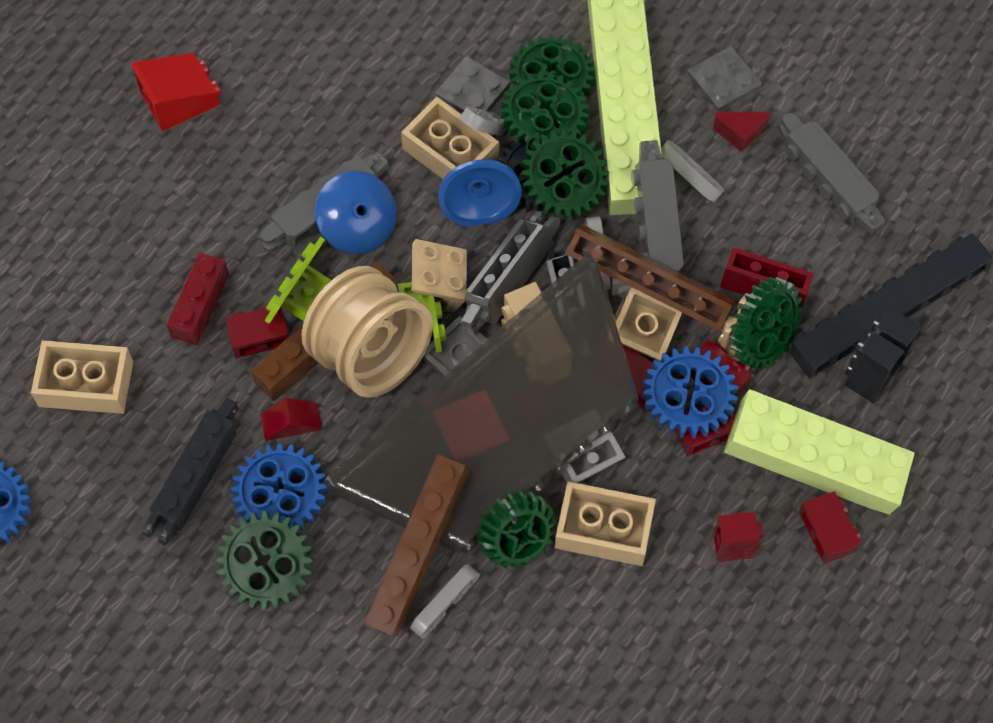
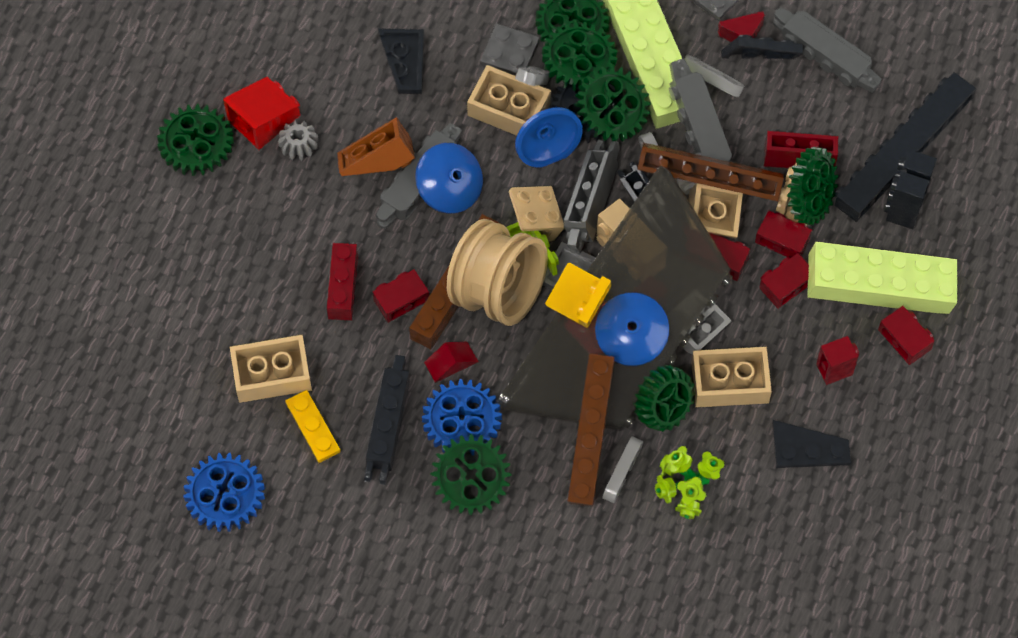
camera: 15 degrees left, 0 degrees up
lime bracket [265,236,332,323] -> none
blue gear [642,346,738,439] -> none
none -> dark green gear [157,104,234,176]
none -> light grey gear [278,120,318,161]
none -> yellow plate [285,390,341,463]
none -> dark orange slope [337,117,415,176]
none -> black wing [378,29,424,94]
none -> yellow bracket [545,263,611,328]
none -> blue dish [595,293,669,366]
none -> lime plant [655,446,724,519]
none -> black wing [721,35,803,59]
none -> black wing [772,420,851,468]

